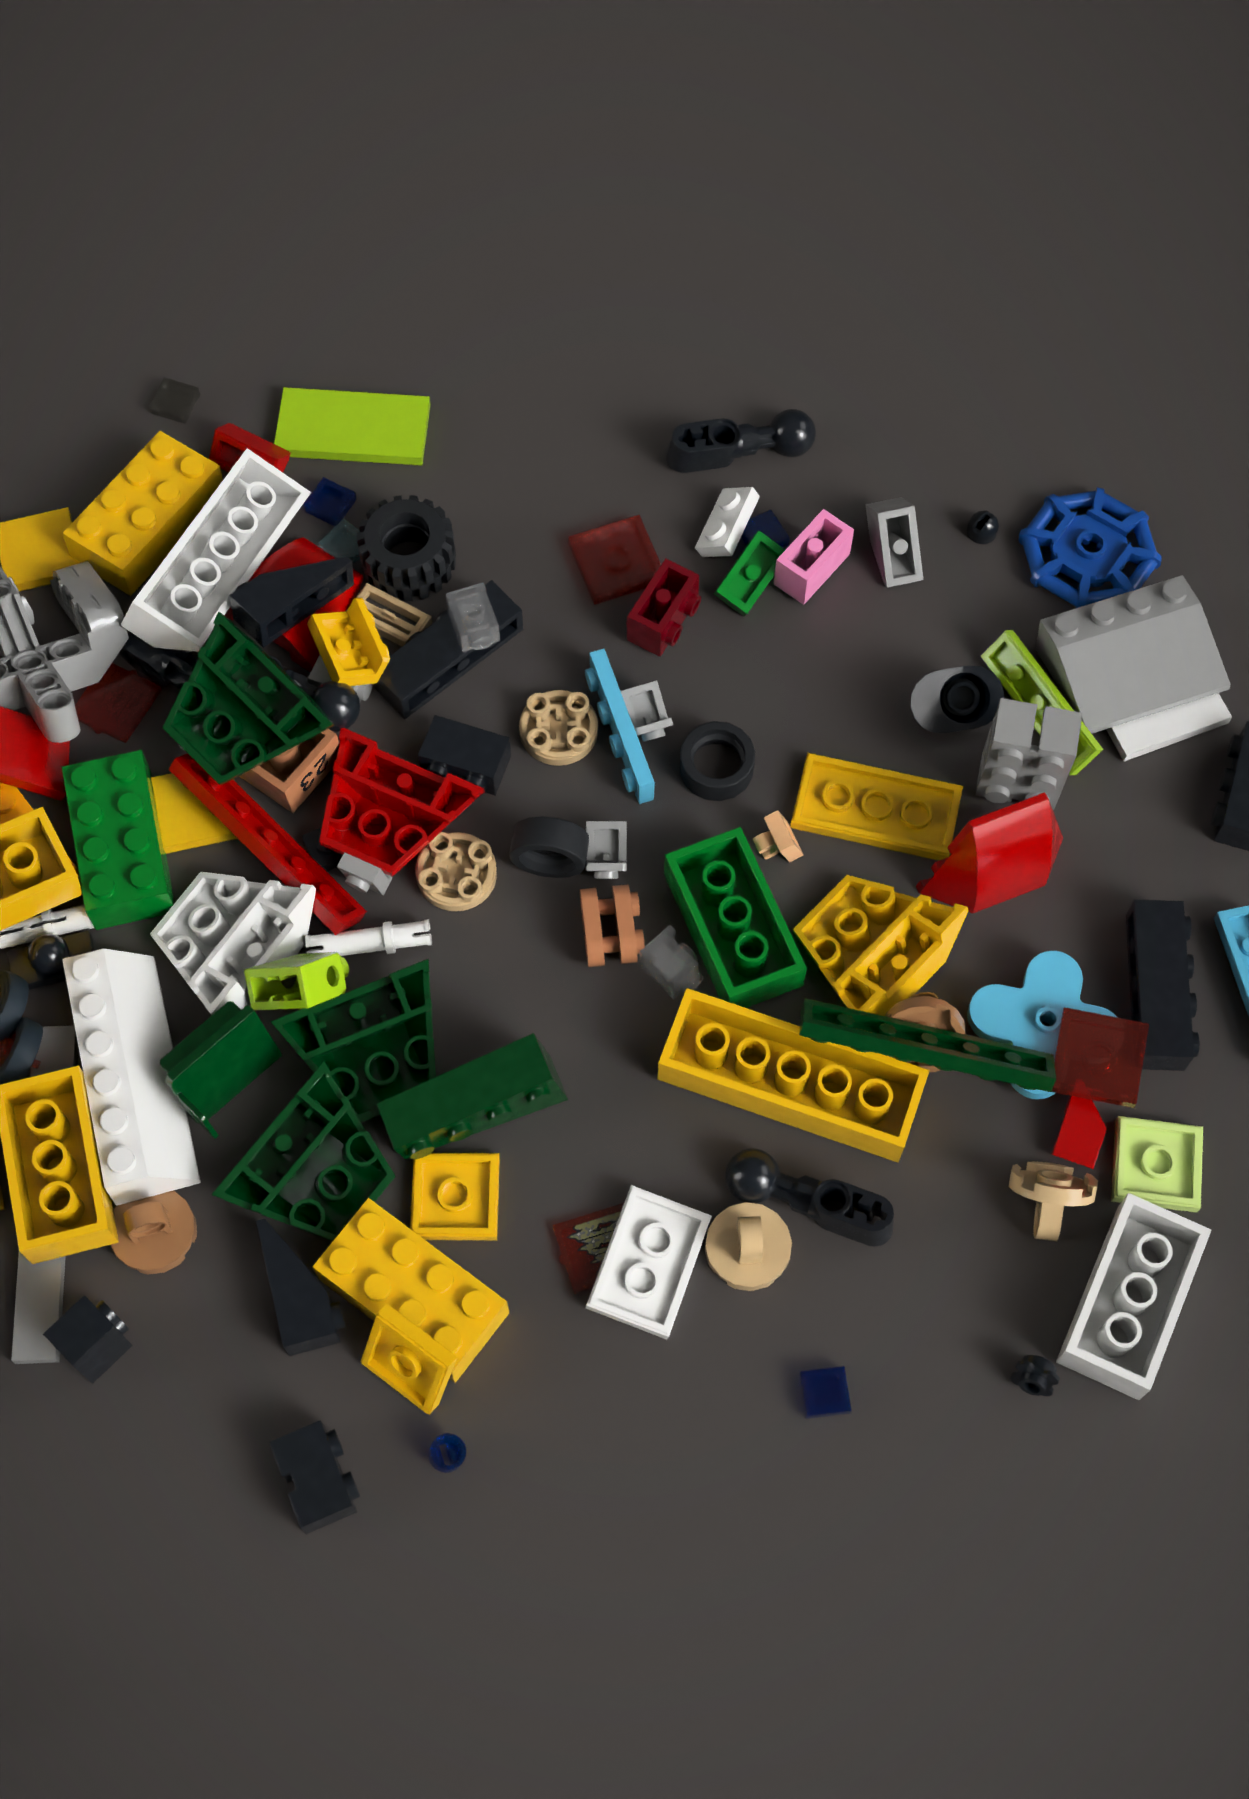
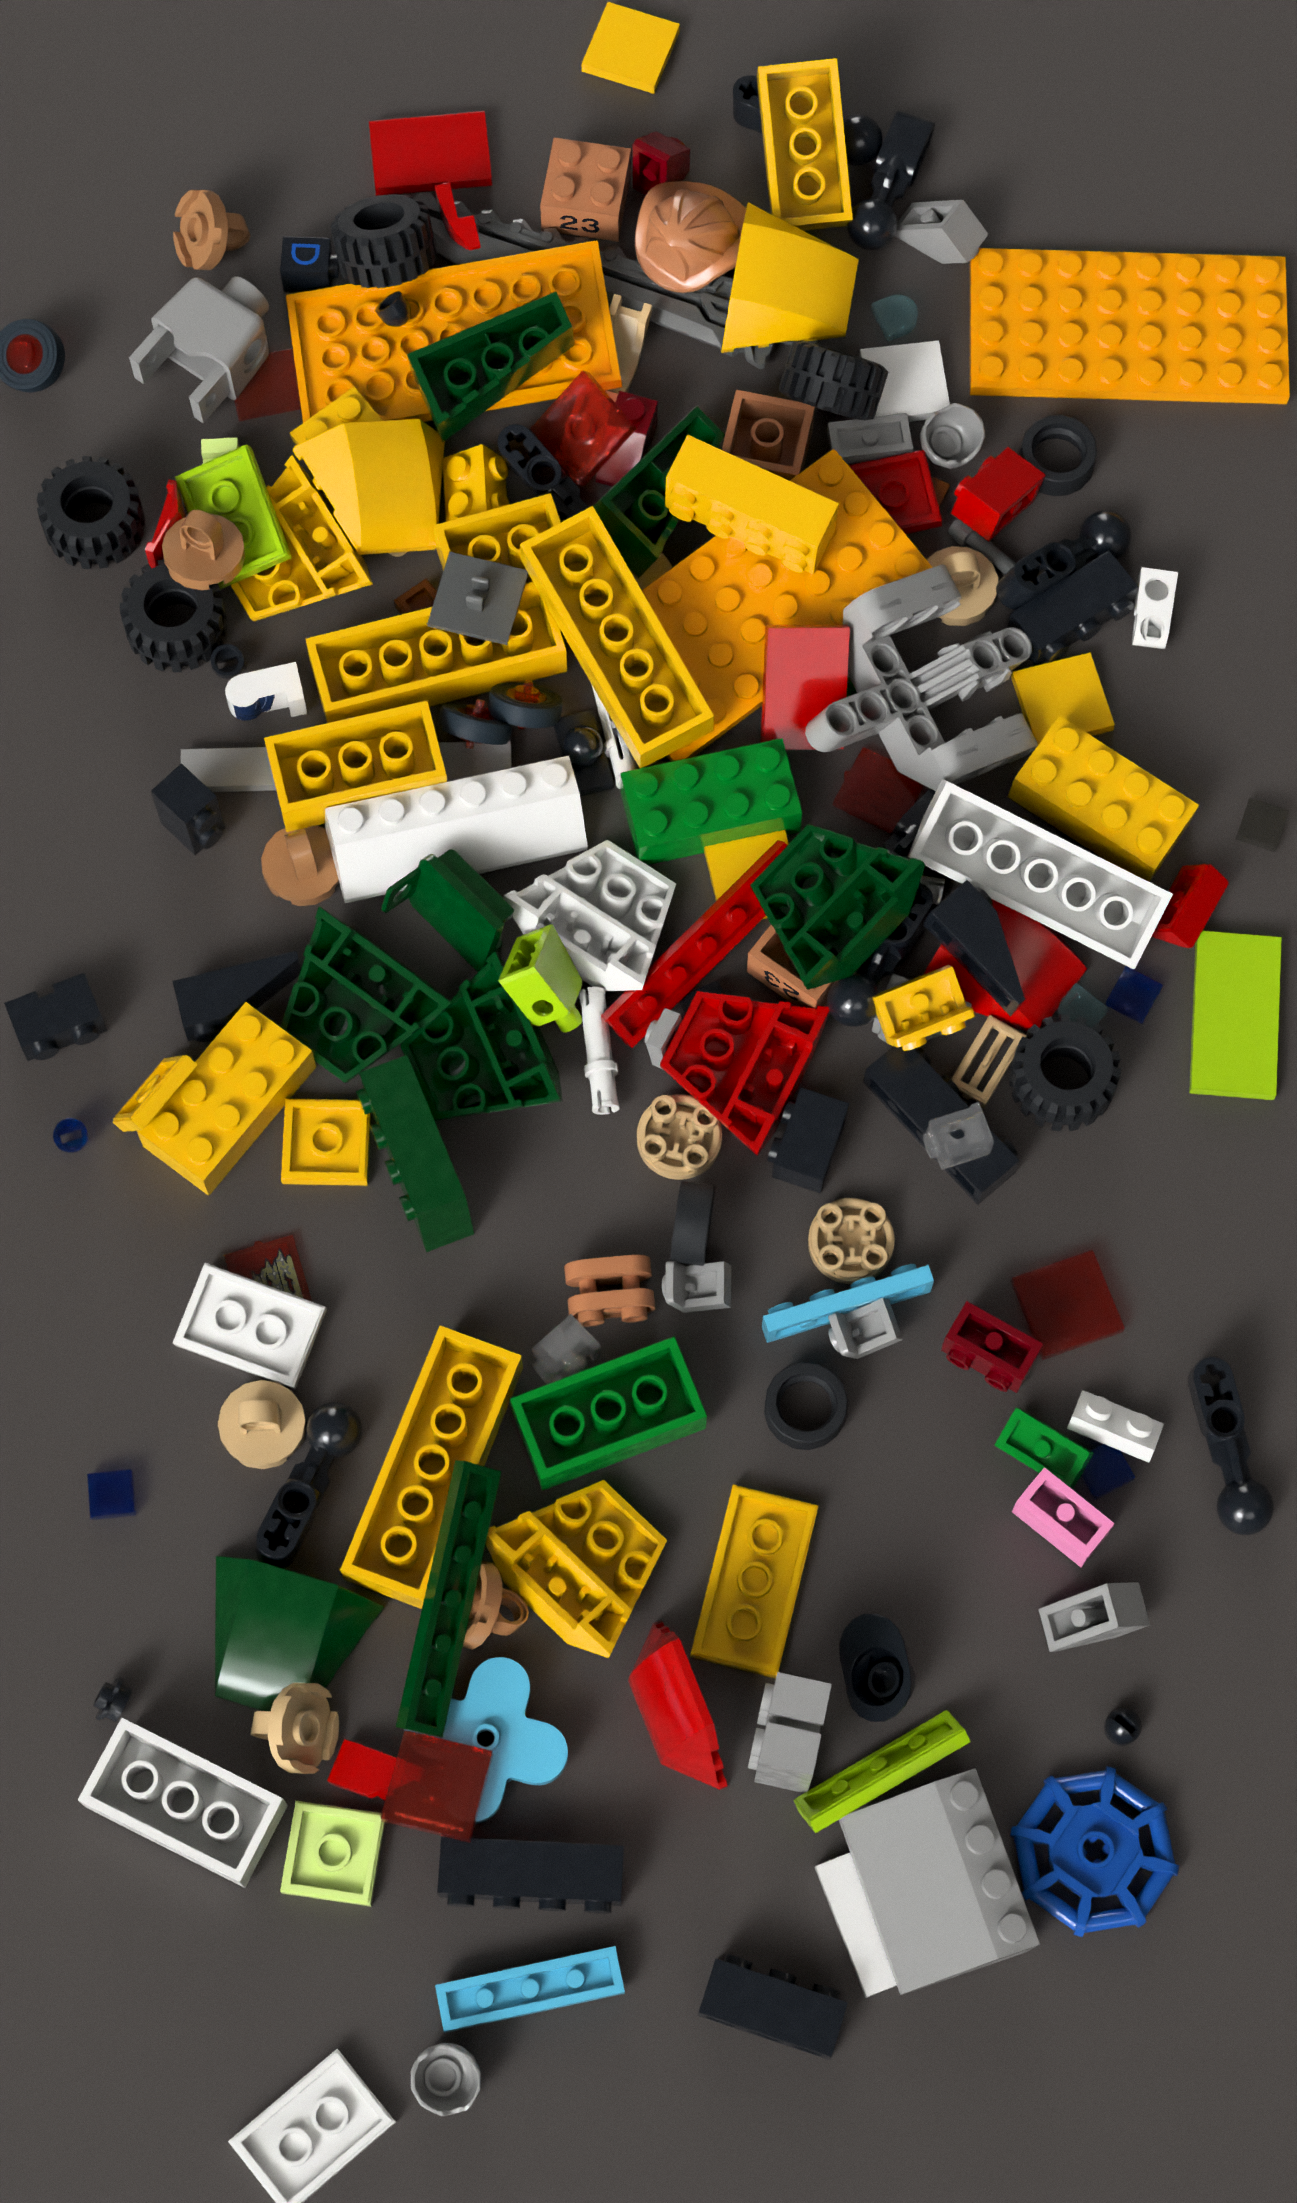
camera: 90 degrees right, 5 degrees up
light nougat tile [753,810,804,862] -> none
none -> dark green wedge [215,1556,385,1711]

